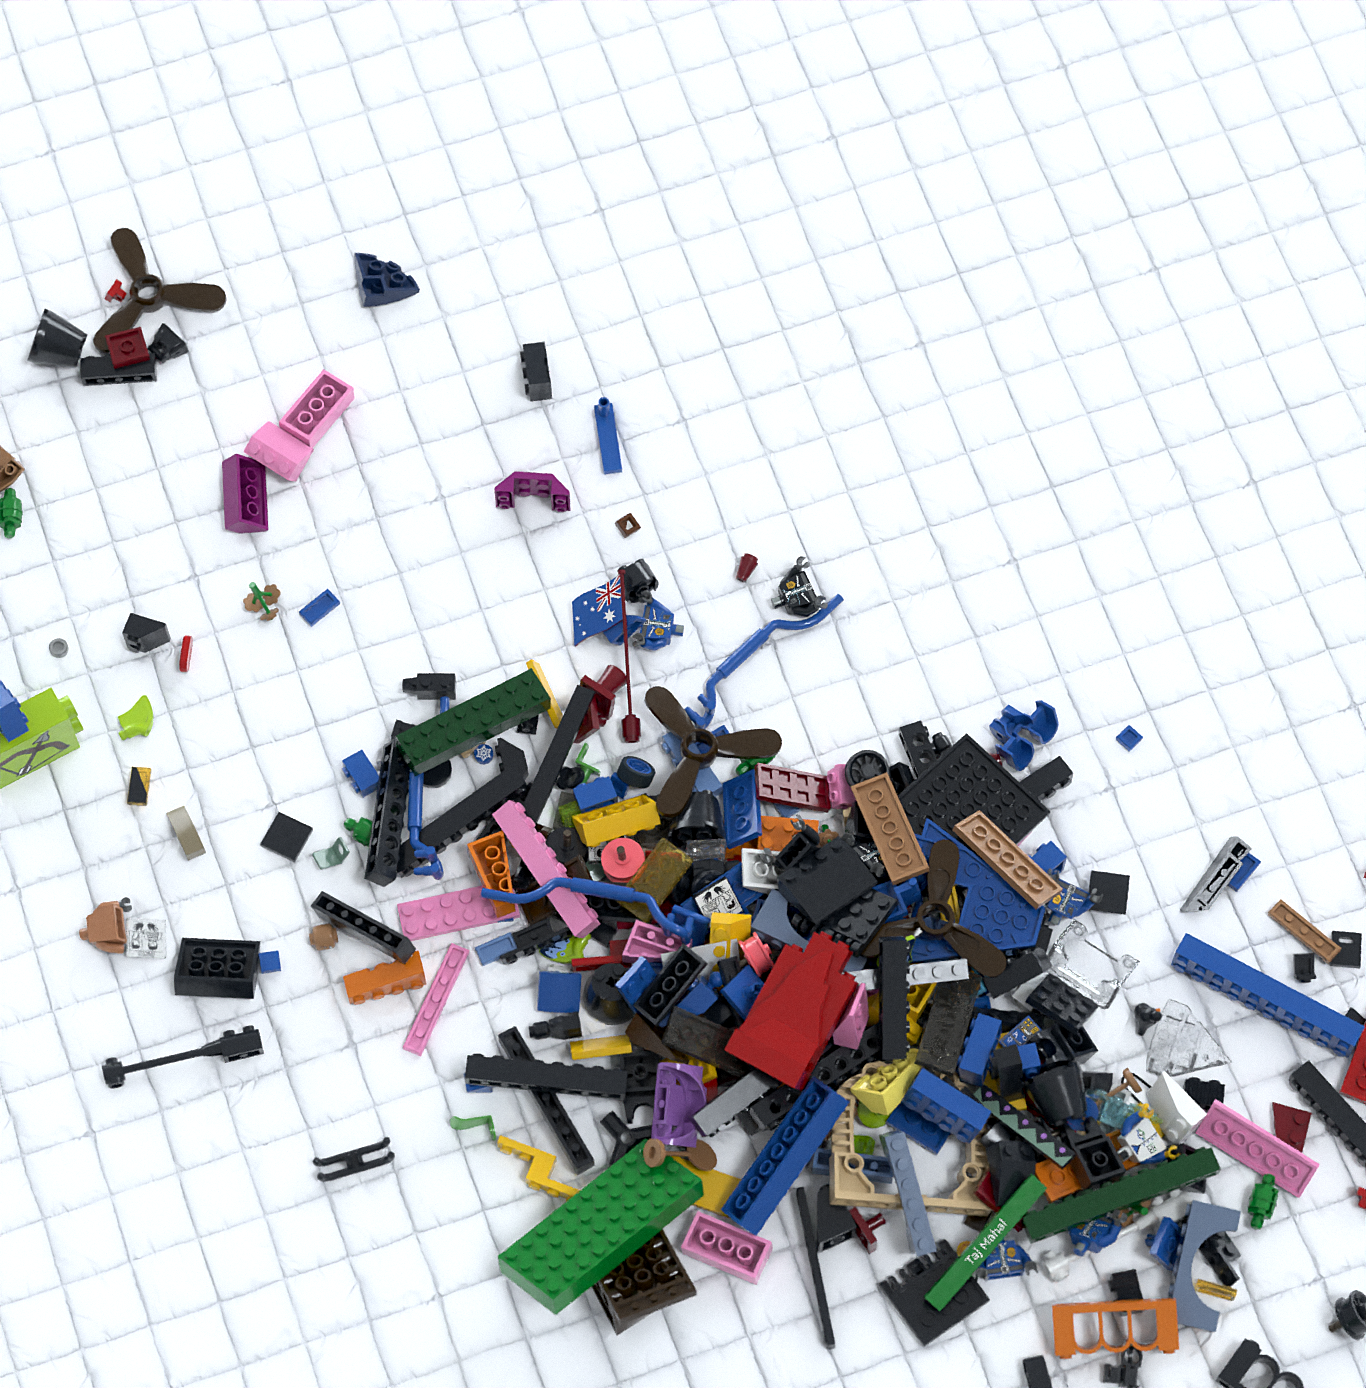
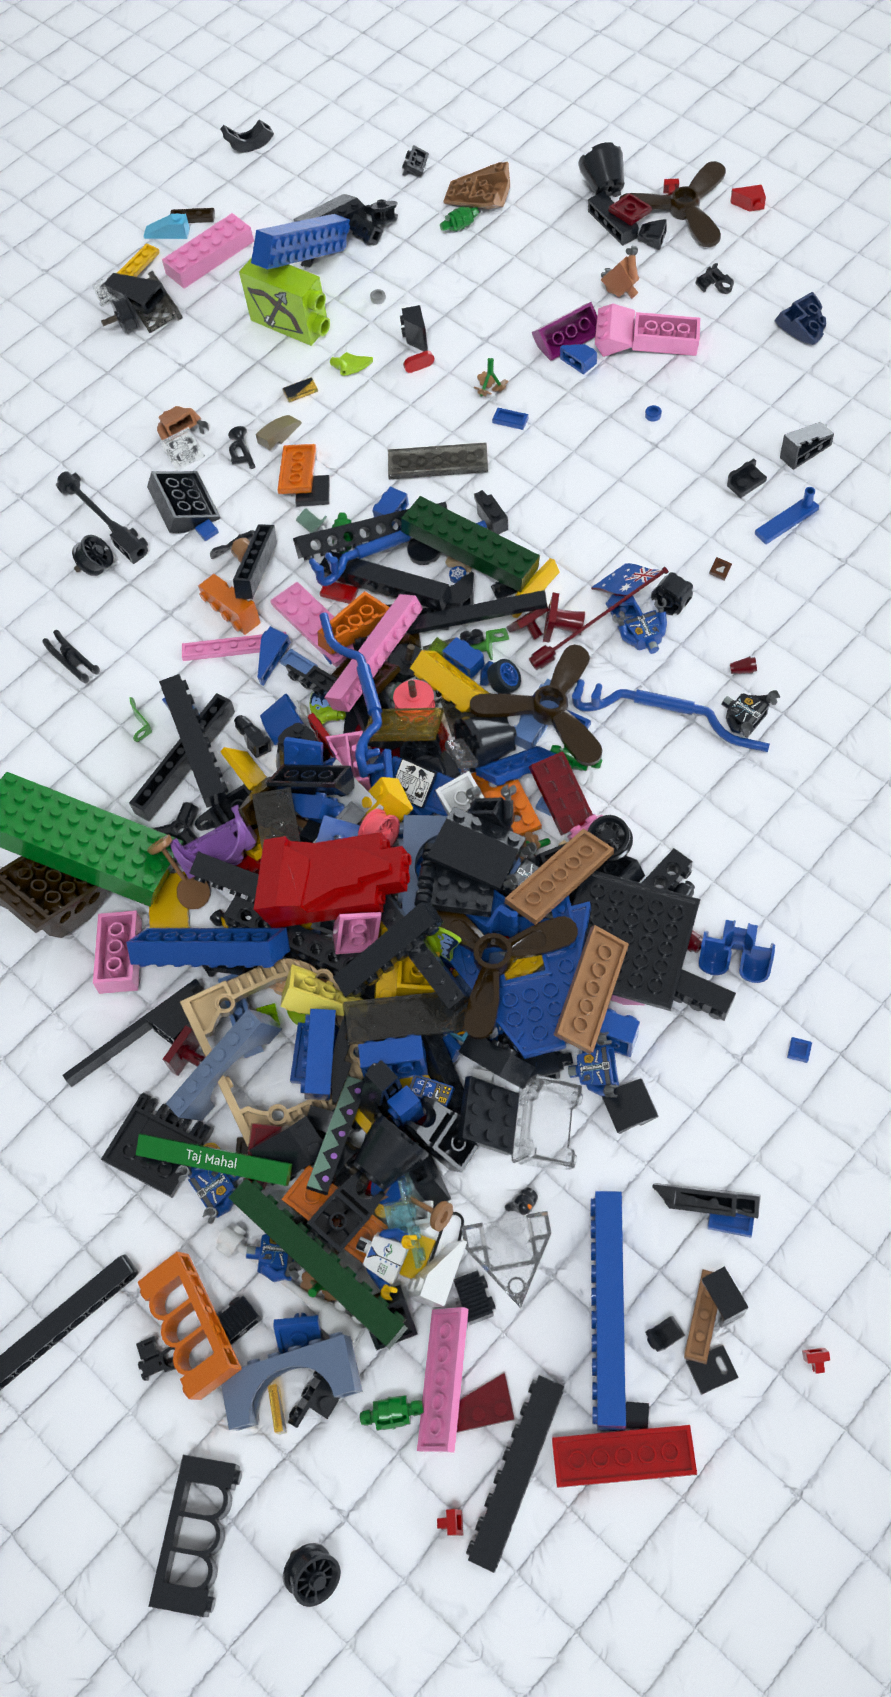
camera: 70 degrees right, 5 degrees down
magenta slope [494,471,571,512] -> none
yellow bracket [497,1135,580,1201] -> none
none -> black wheel [72,534,113,576]
none -> black hinge [209,909,229,928]
none -> black piece [210,530,255,559]
none -> black piece [228,426,256,469]
none -> blue slope [257,626,291,686]
none -> orange tile [277,444,317,494]
none -> red tile [320,582,358,604]
none -> clear smoke plate [388,442,488,480]
none -> blue slope [560,344,597,375]
none -> nougat torso [601,245,639,299]
none -> blue tile [645,405,662,422]
none -> black piece [695,263,734,294]
none -> black panel [702,1266,749,1328]
none -> black bracket [727,458,767,498]
none -> red slope [730,184,766,212]

